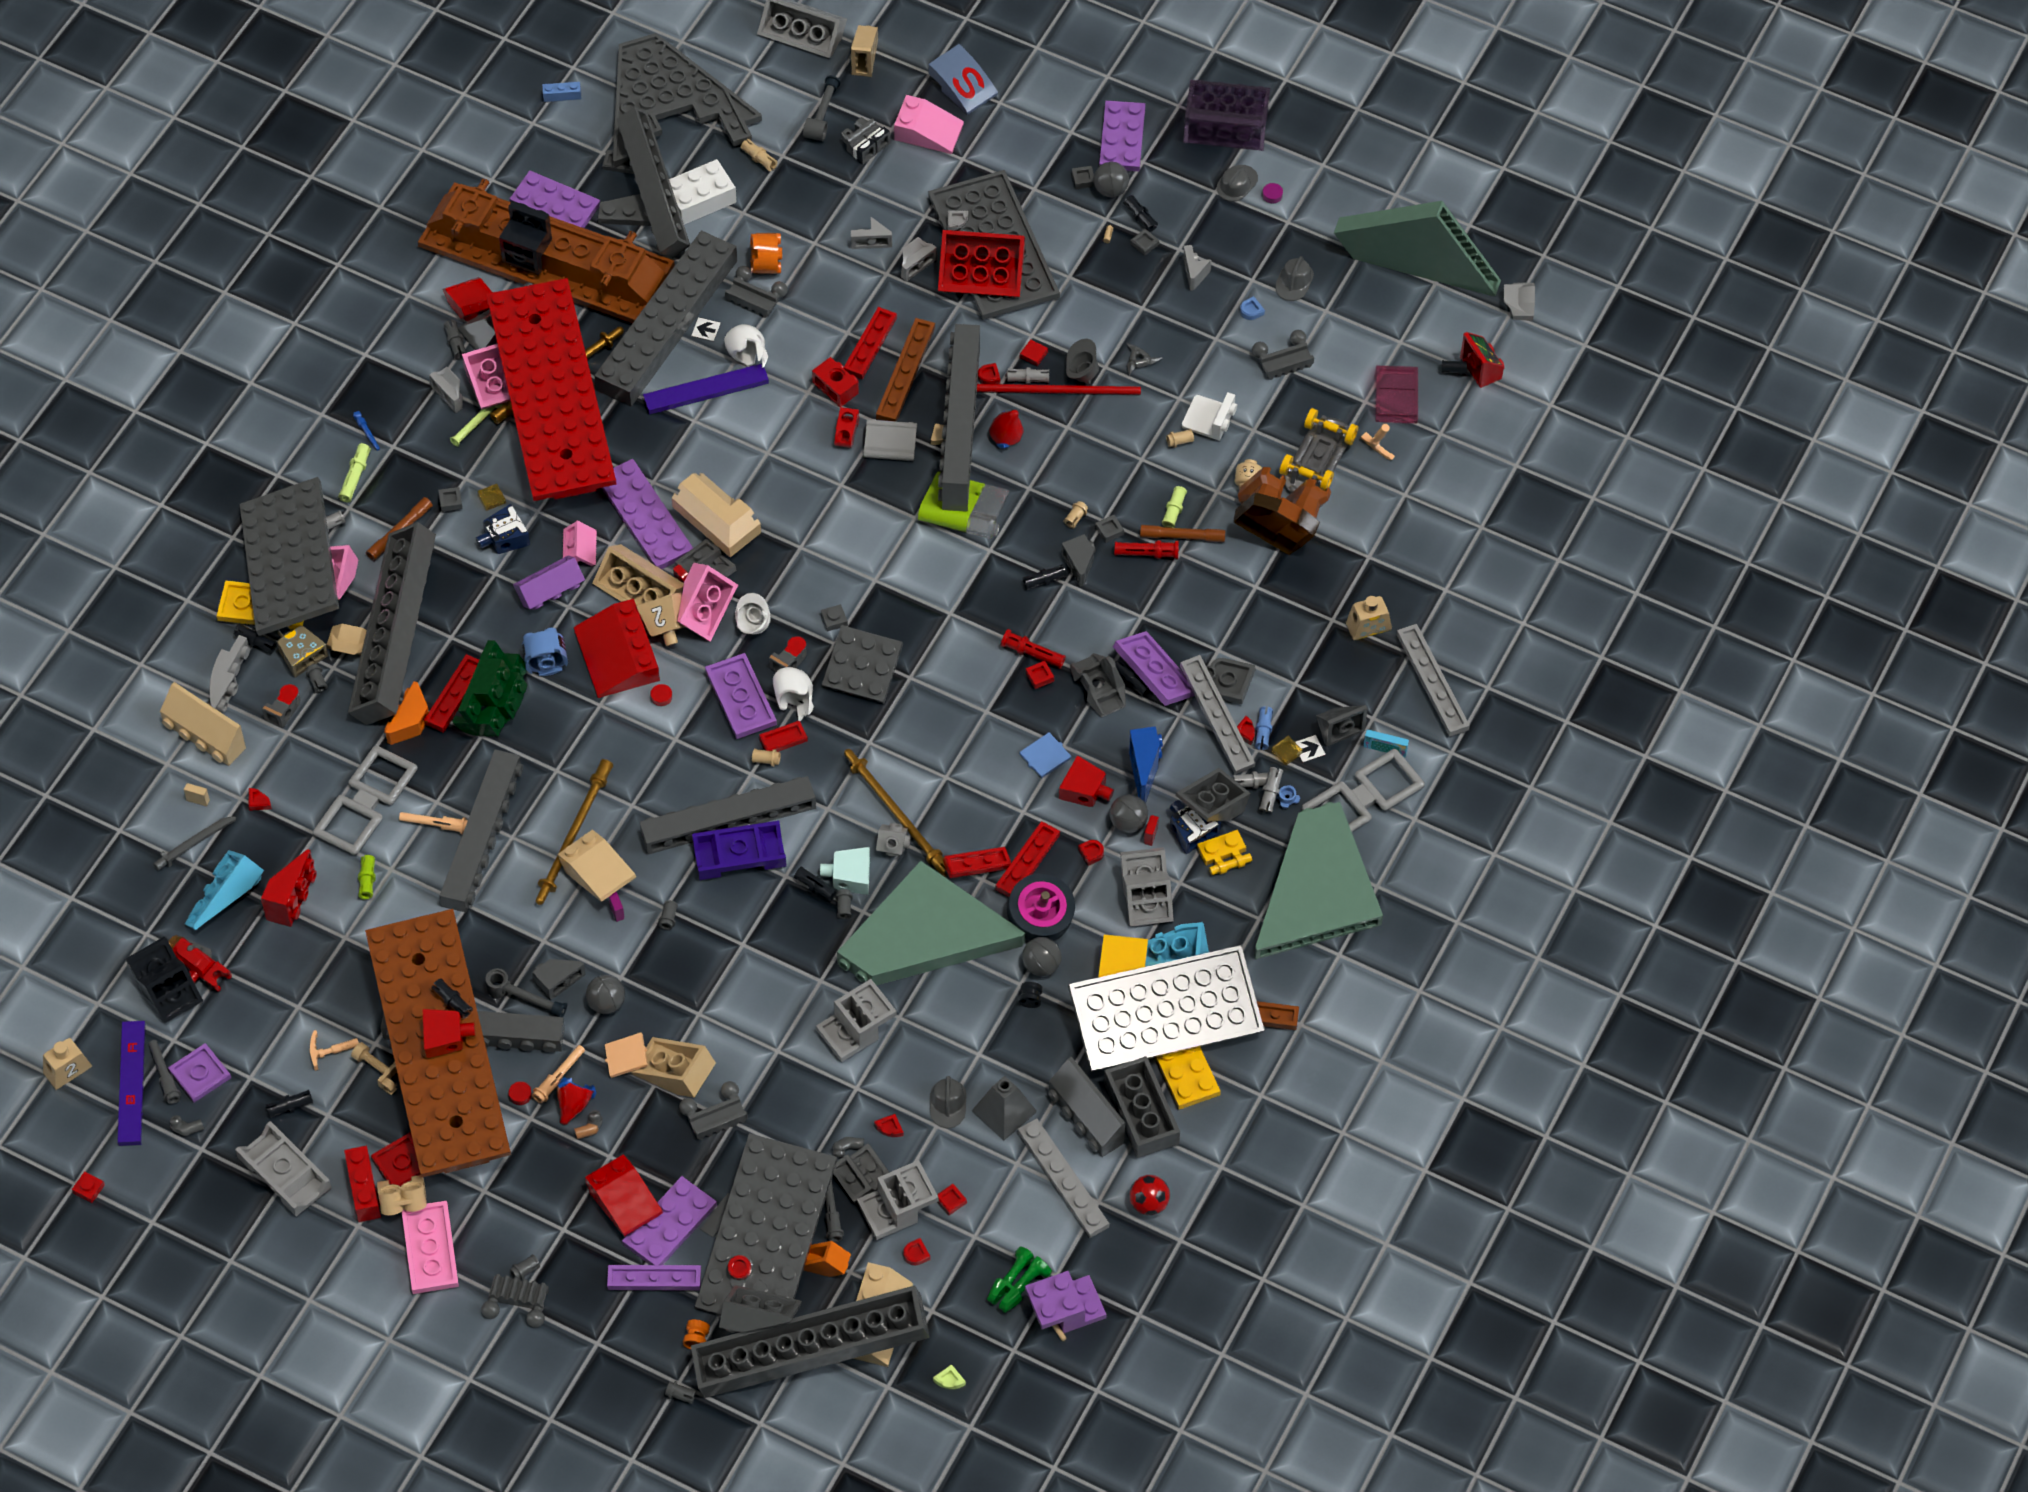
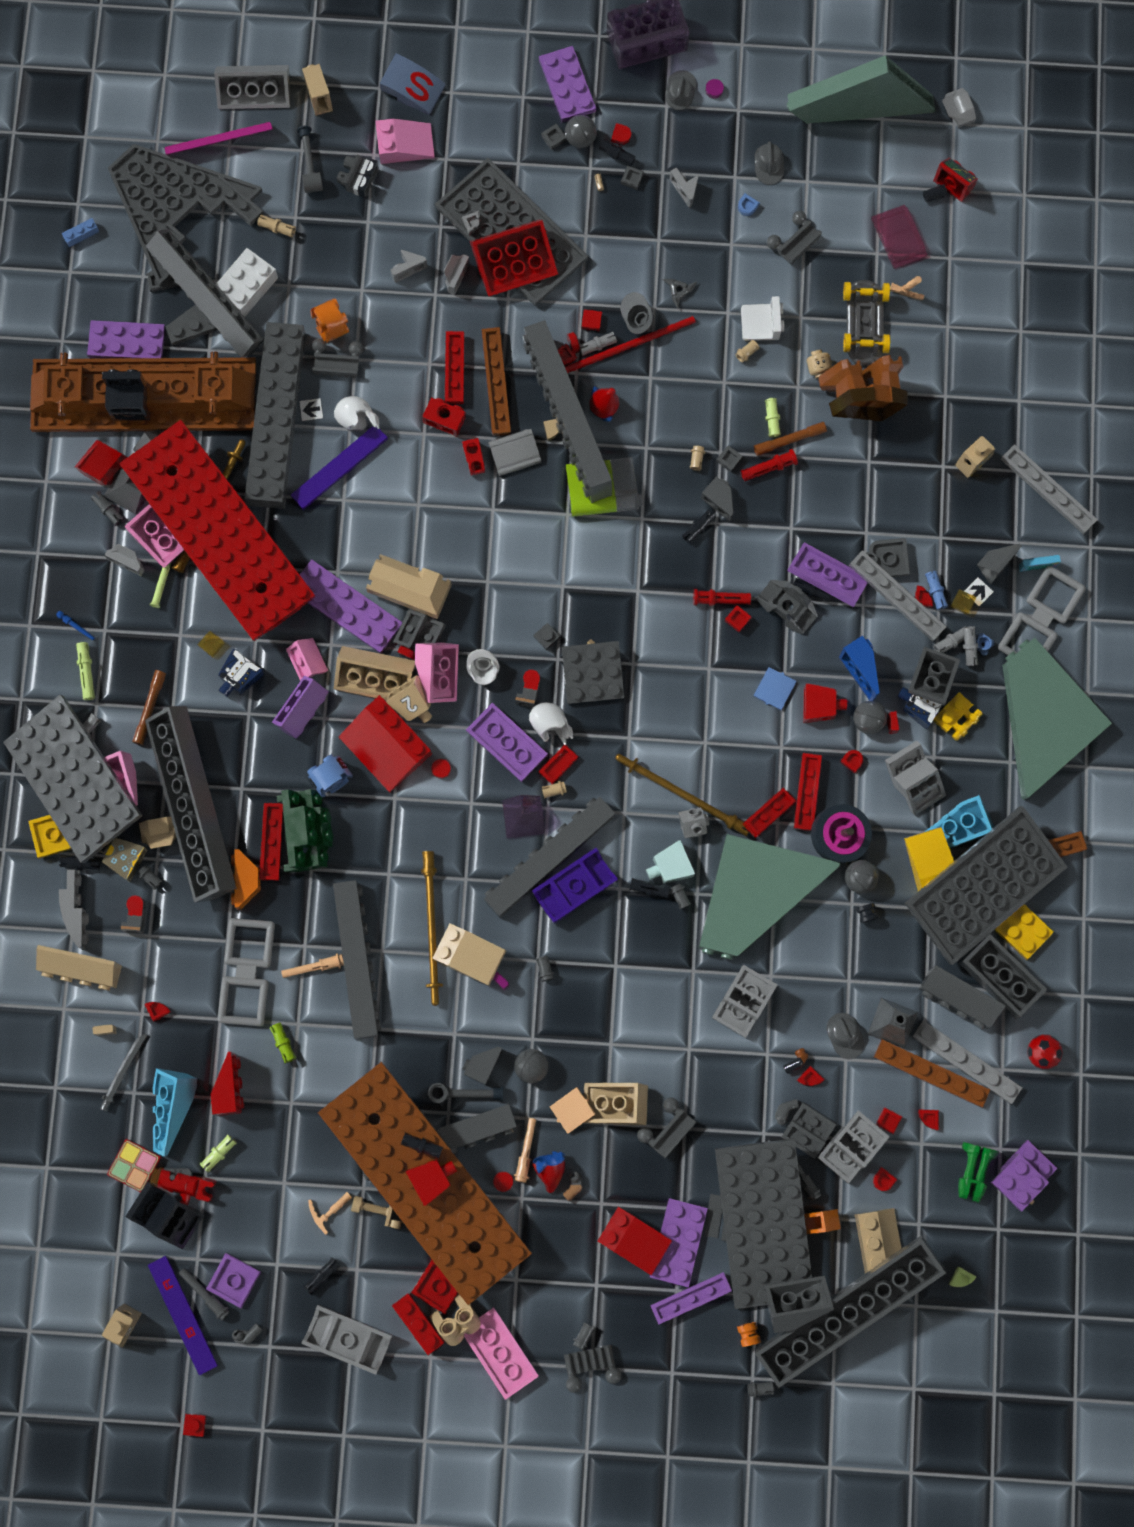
camera: 25 degrees left, 20 degrees up
dark grey plate [439,487,463,512] -> none
red tile [728,1255,752,1280] -> none
none -> tile [107,1139,162,1192]
none -> dark pink tile [164,122,273,155]
none -> yellowish green pin [200,1134,237,1172]
none -> clear purple slope [502,795,545,839]
none -> red tile [567,332,580,354]
none -> red tile [611,123,631,145]
none -> black arm [783,1048,808,1074]
none -> dark orange plate [873,1039,990,1108]
none -> red tile [918,1109,939,1130]

